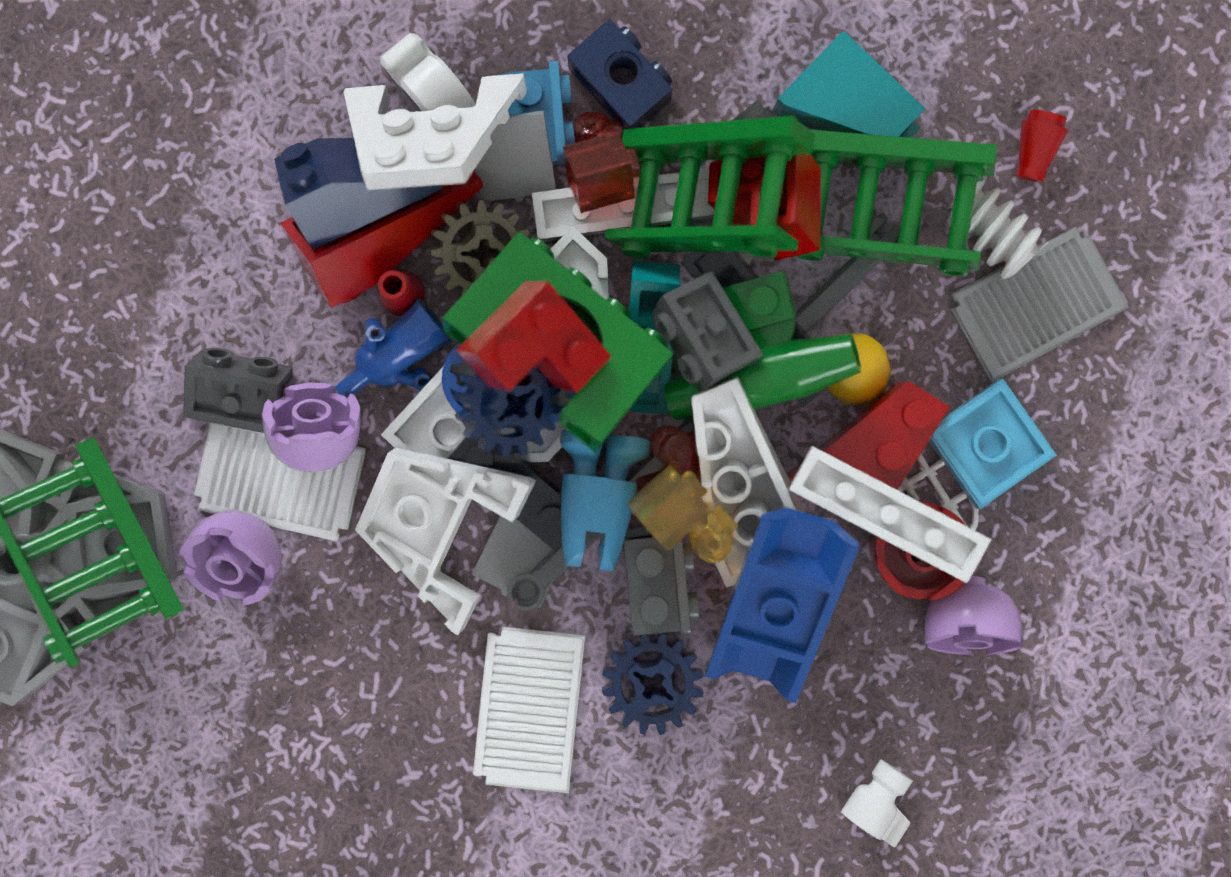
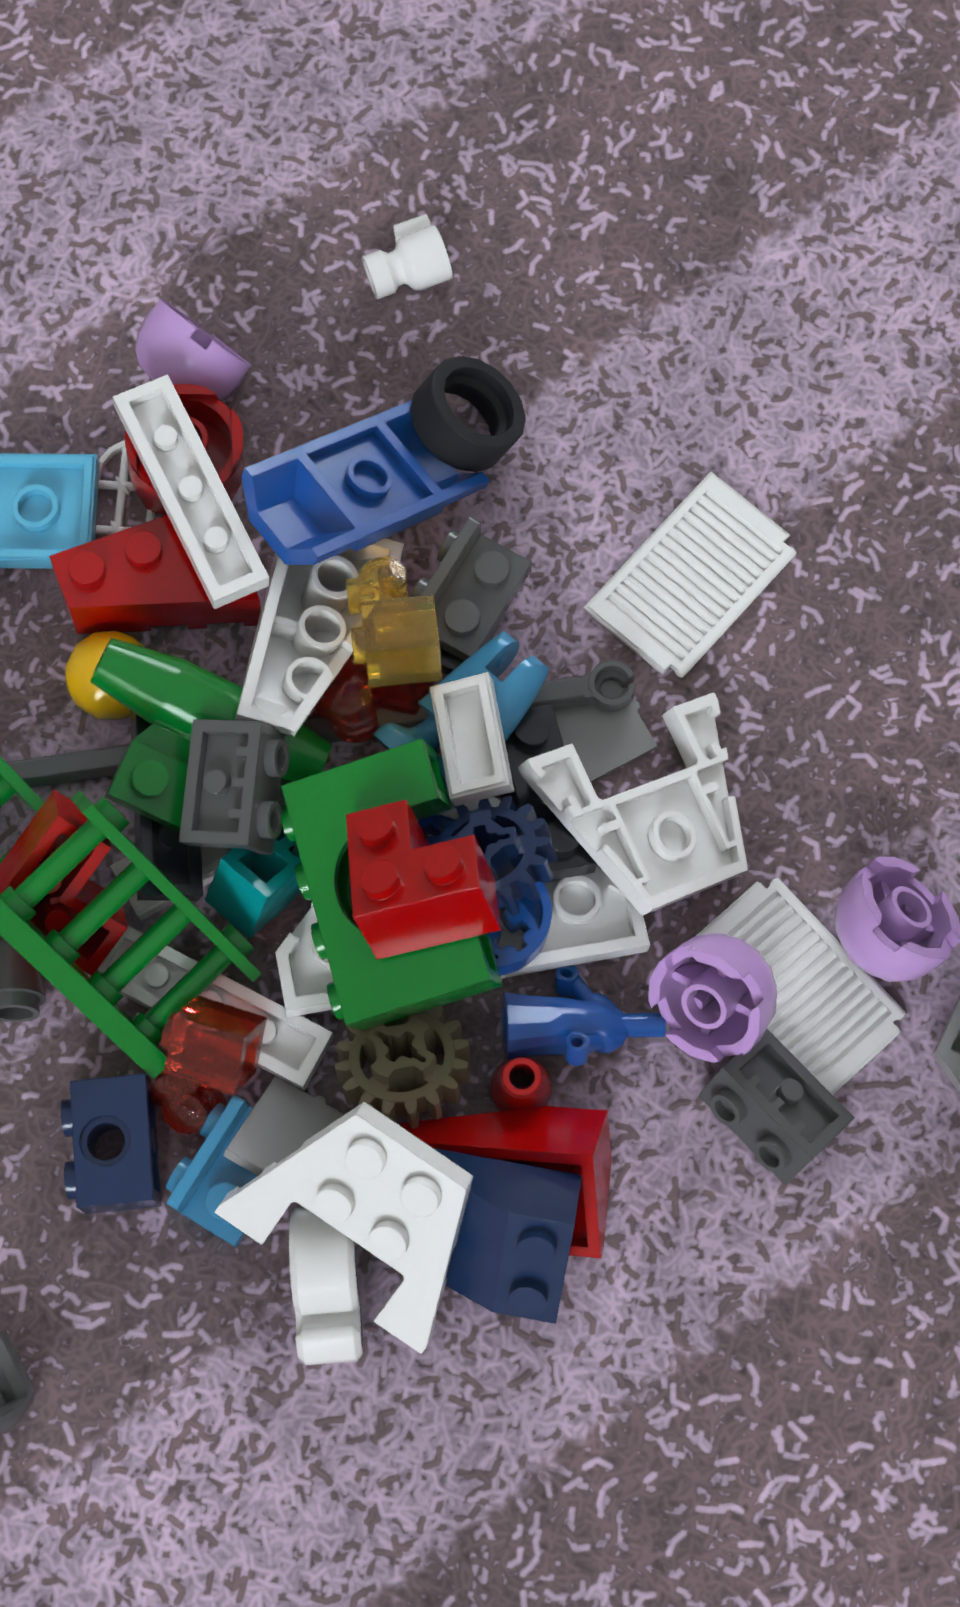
camera: 145 degrees left, 15 degrees down
dark blue gear [602,633,704,735] -> none
none -> black tyre [410,356,526,472]
none -> white tile [429,672,514,806]

